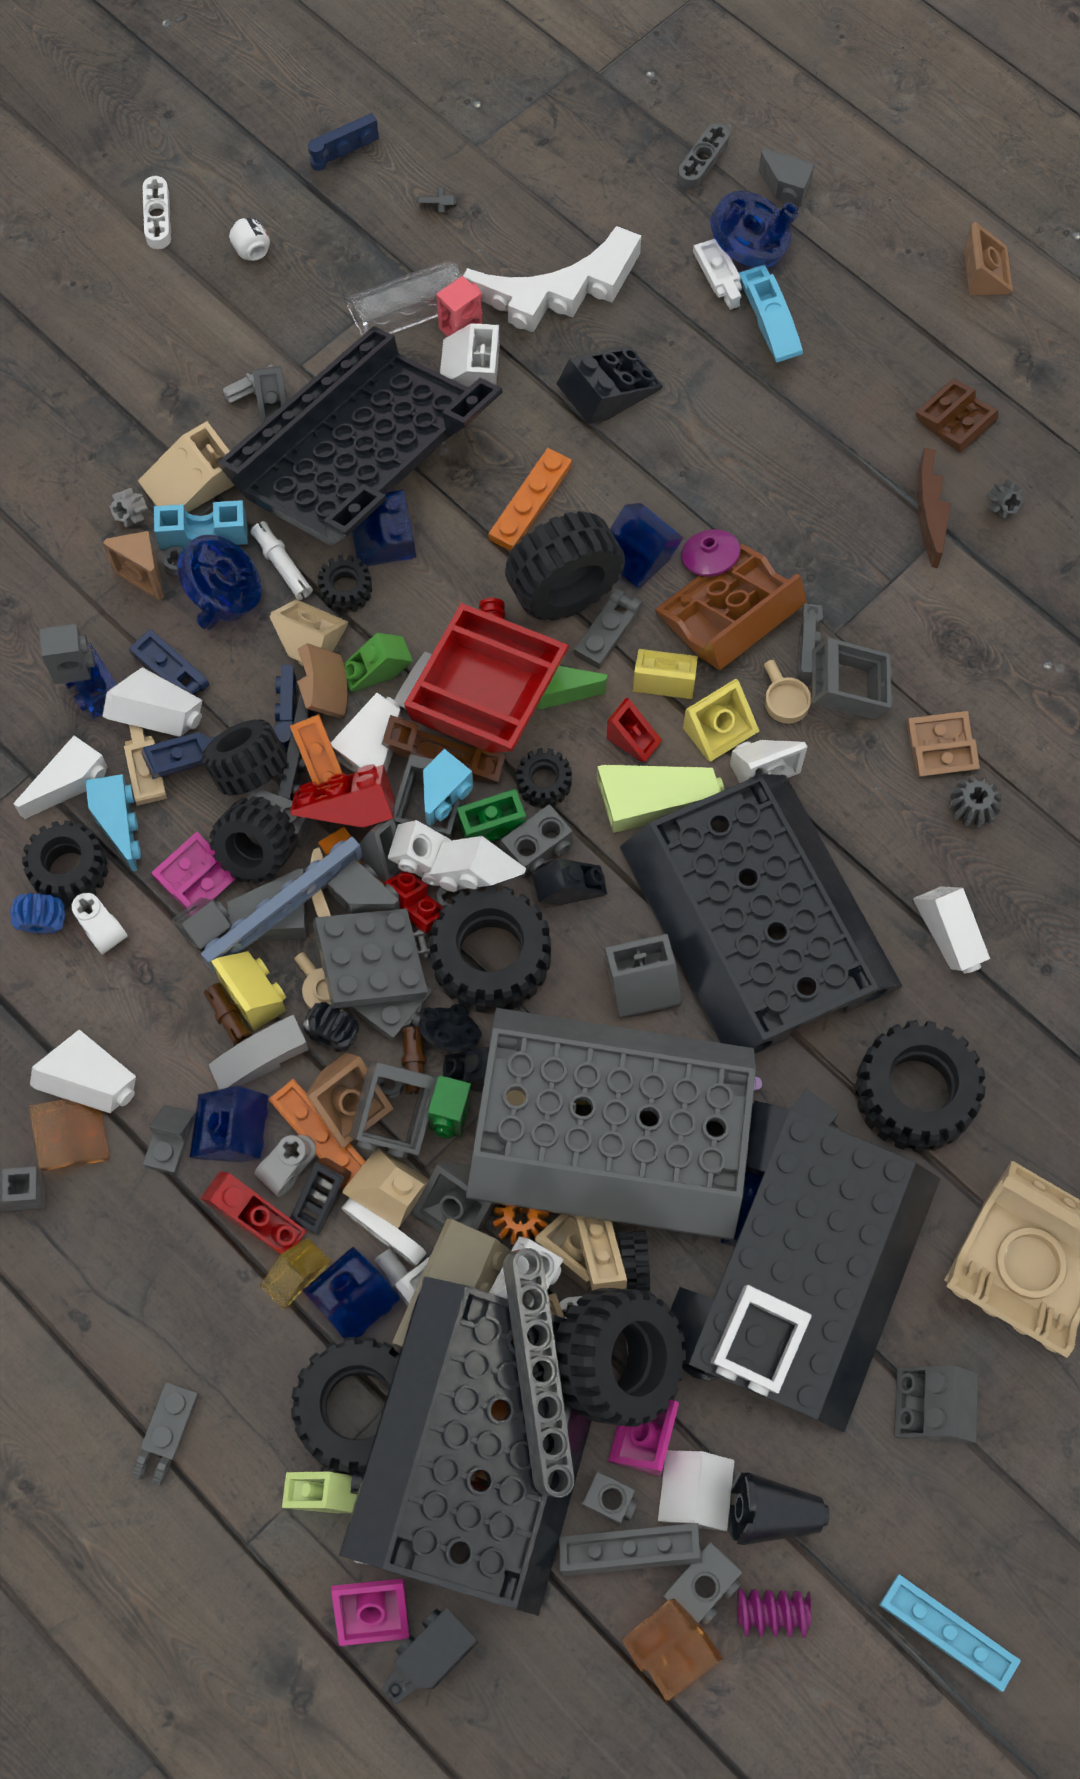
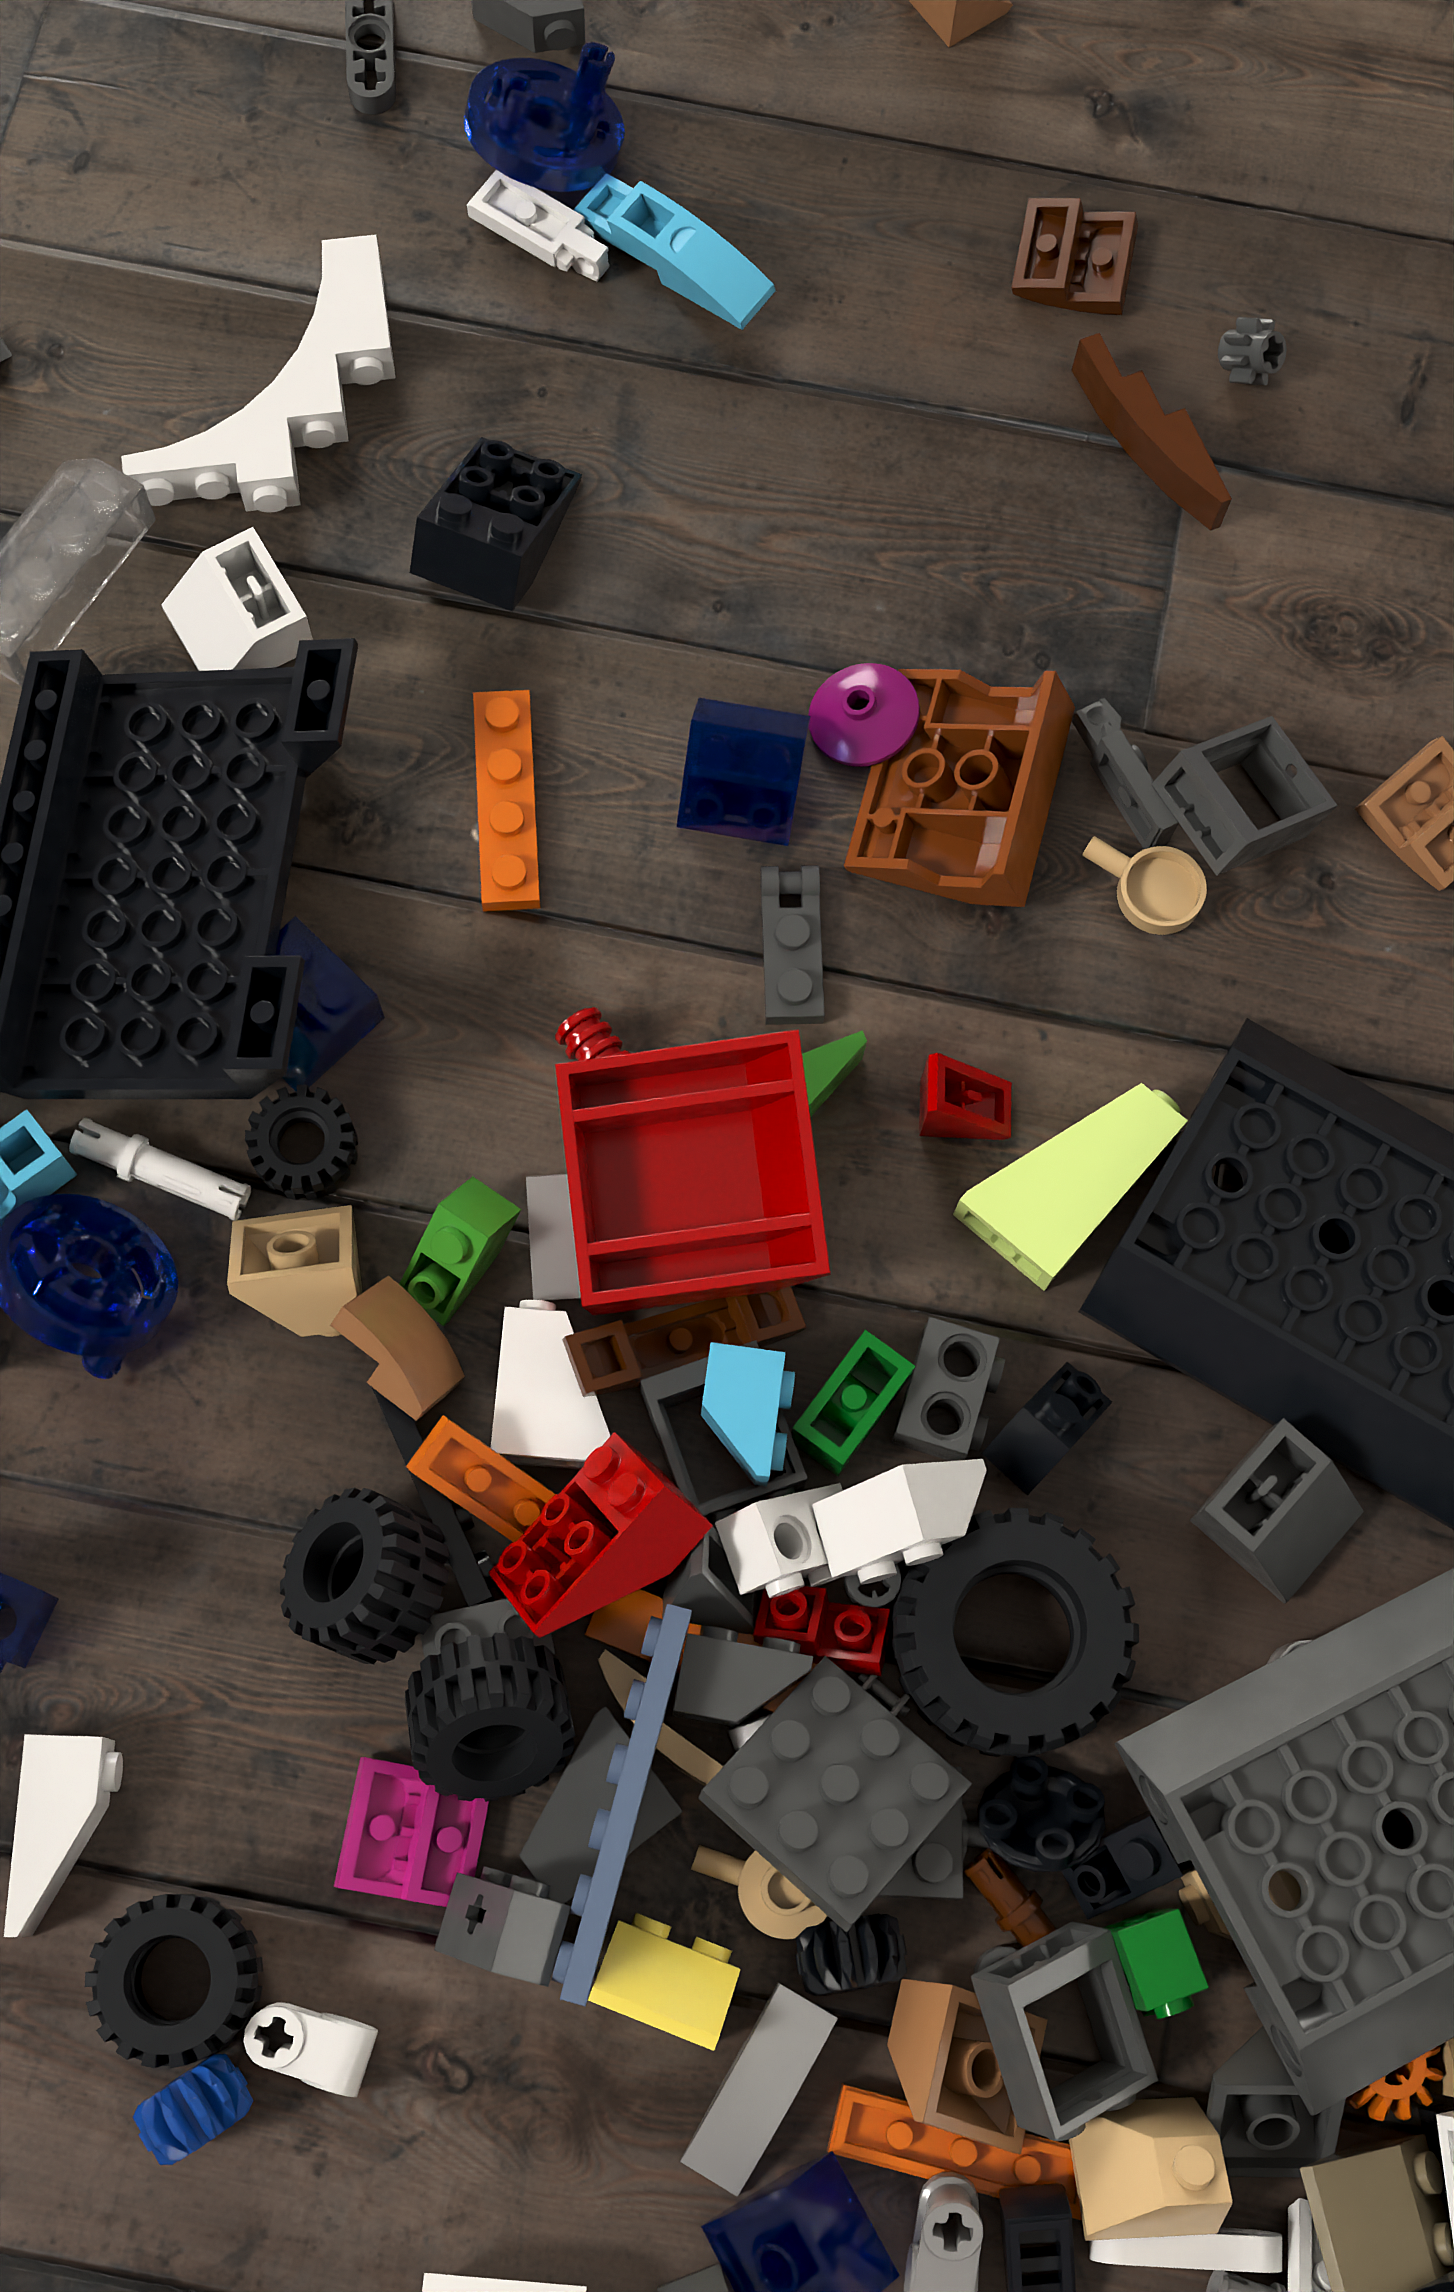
camera: 40 degrees left, 5 degrees up
medium azure slope [85,774,141,871] -> none
white slope [103,667,202,737] -> none
tan hinge [124,725,167,806] -> none
dark blue plate [129,629,210,695] -> none
dark blue hinge [141,732,218,779] -> none
reddish brown pin [204,983,252,1046] -> none
dark blue hinge [274,664,297,753] -> none
coral brick [436,276,483,337] -> none
black tyre [505,511,625,621] -> none
black tyre [516,748,572,808] -> none
light yellow slope [633,649,698,699] -> none
light yellow slope [683,679,759,762] -> none
white slope [730,740,807,783] -> none

